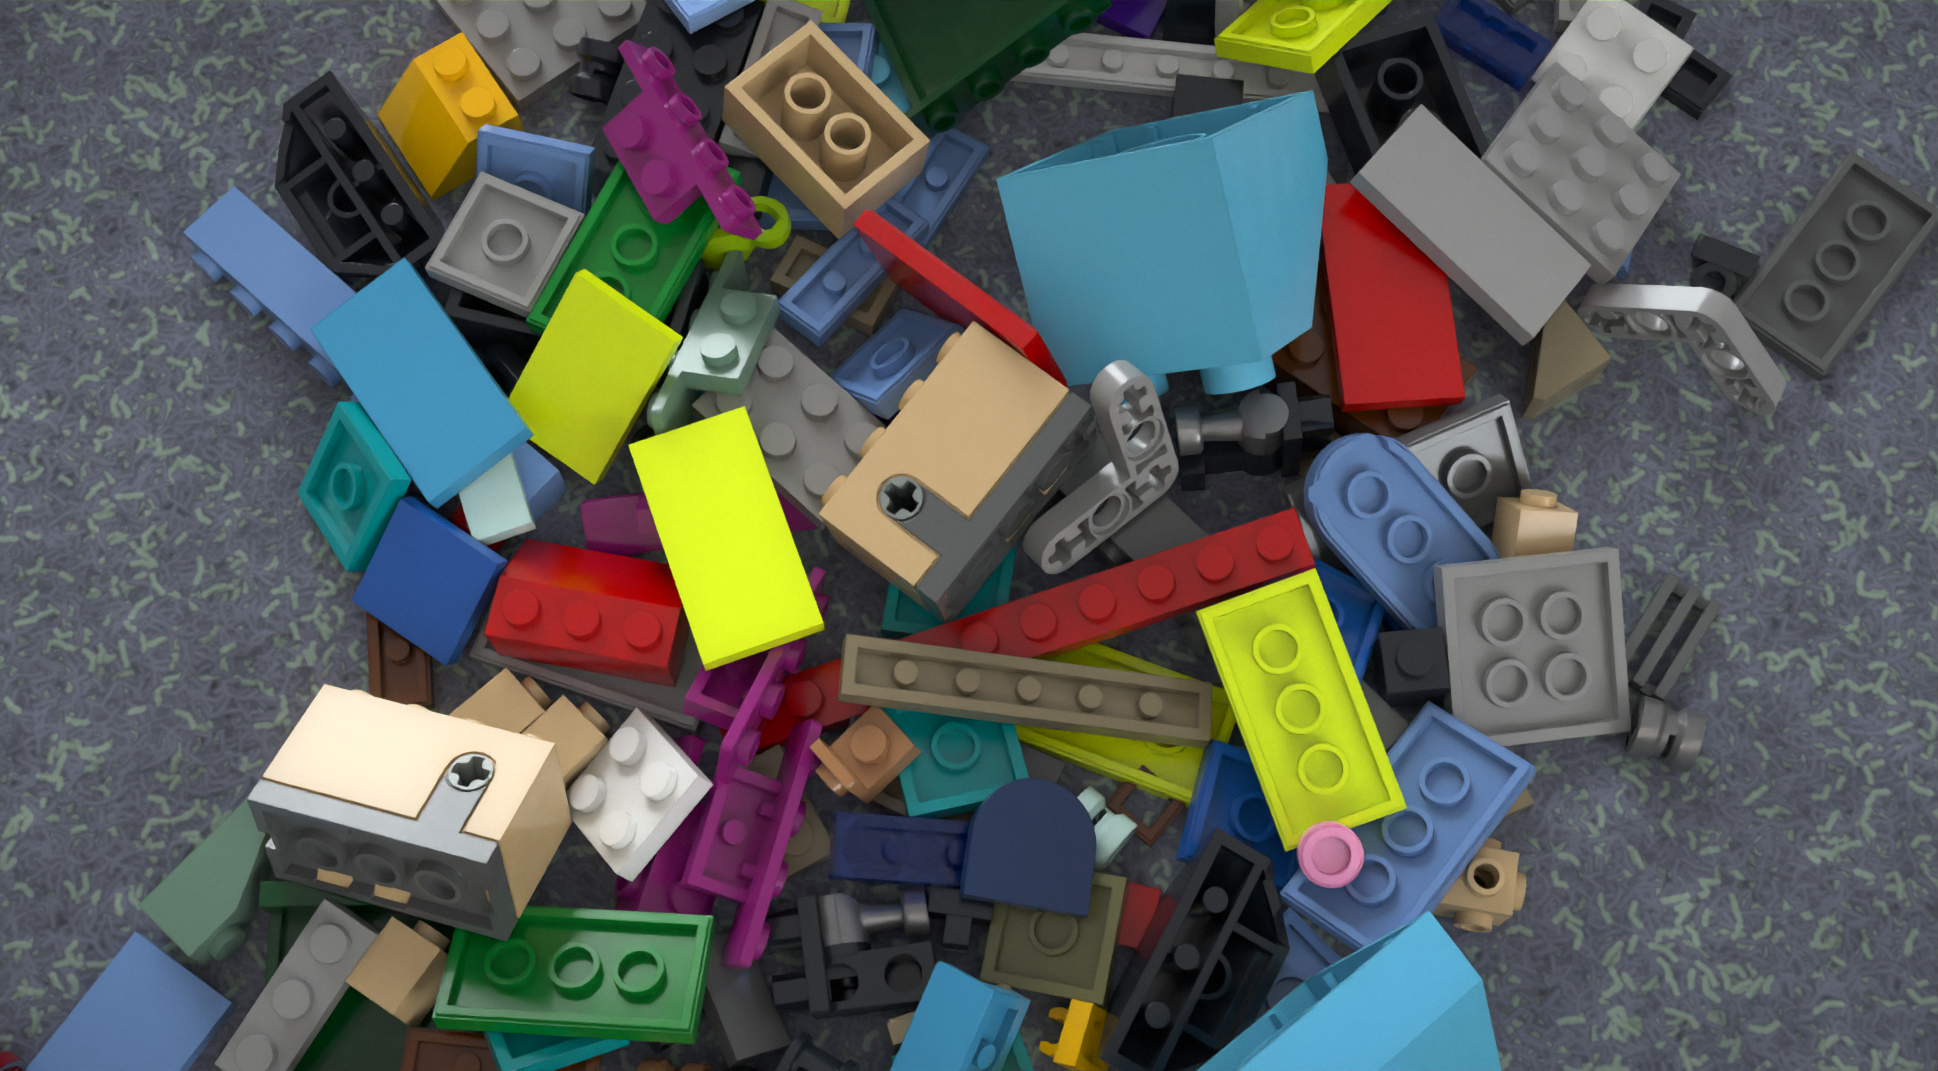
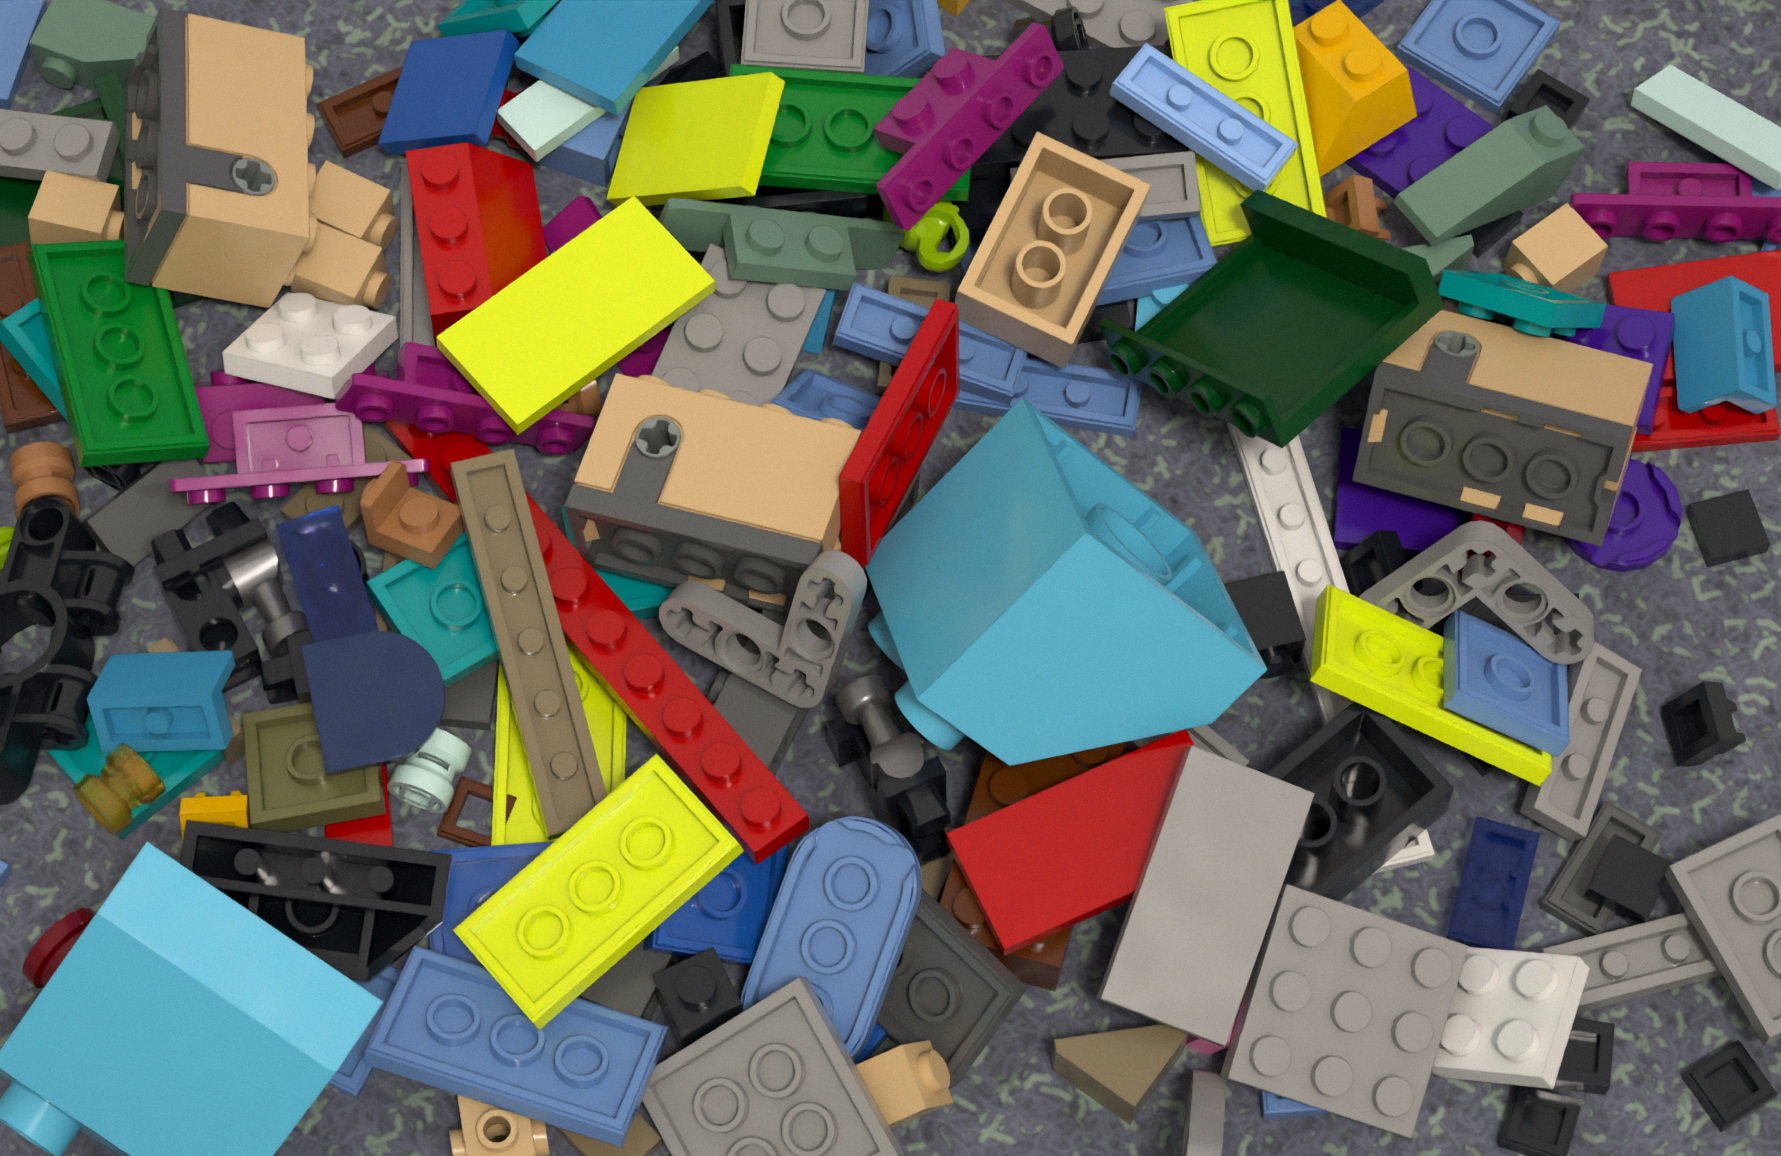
camera: 65 degrees right, 5 degrees down
bright pink tile [1297,821,1364,888] -> none

